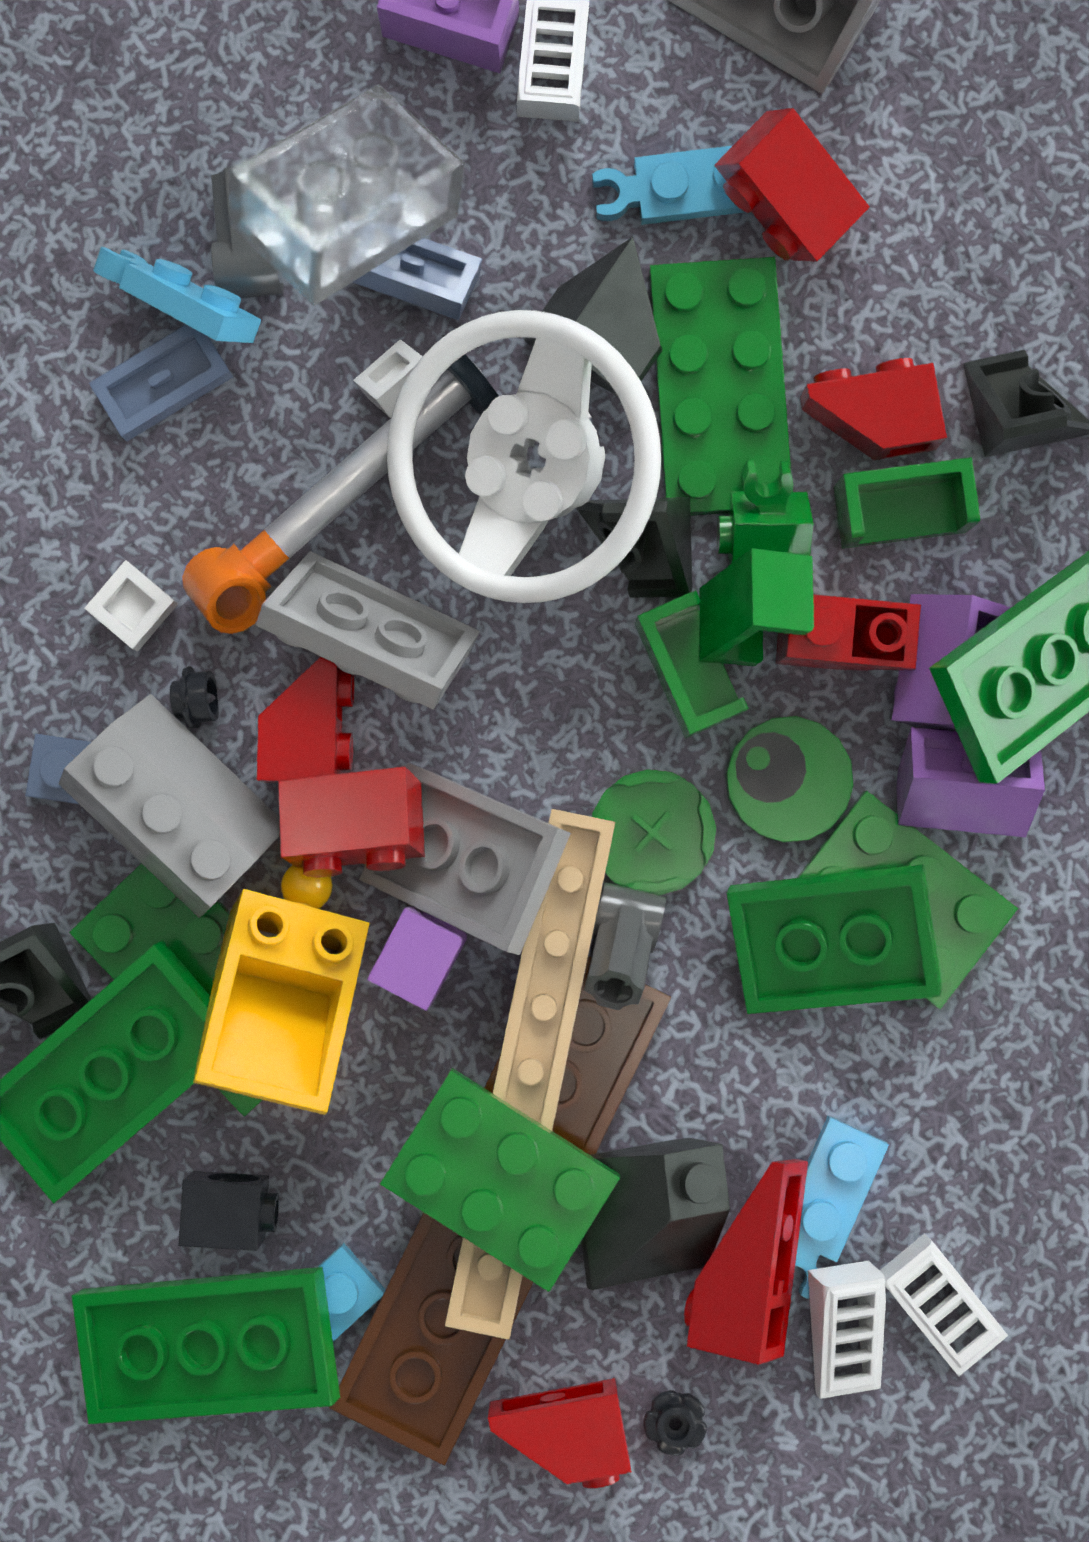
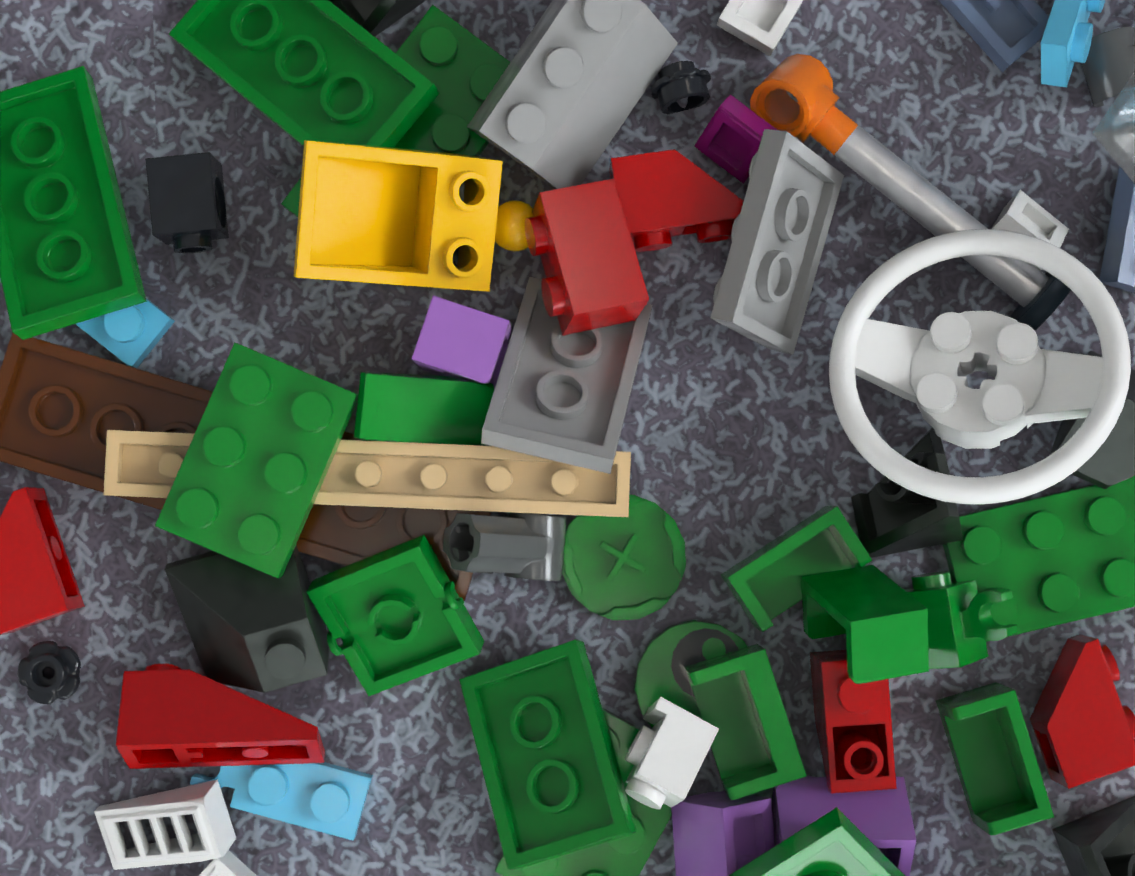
camera: 70 degrees right, 0 degrees up
none -> green plate [306,535,484,696]
none -> green slope [354,372,494,446]
none -> white brick [625,697,719,810]
none -> green panel [684,644,806,800]
none -> magenta tile [694,94,777,184]

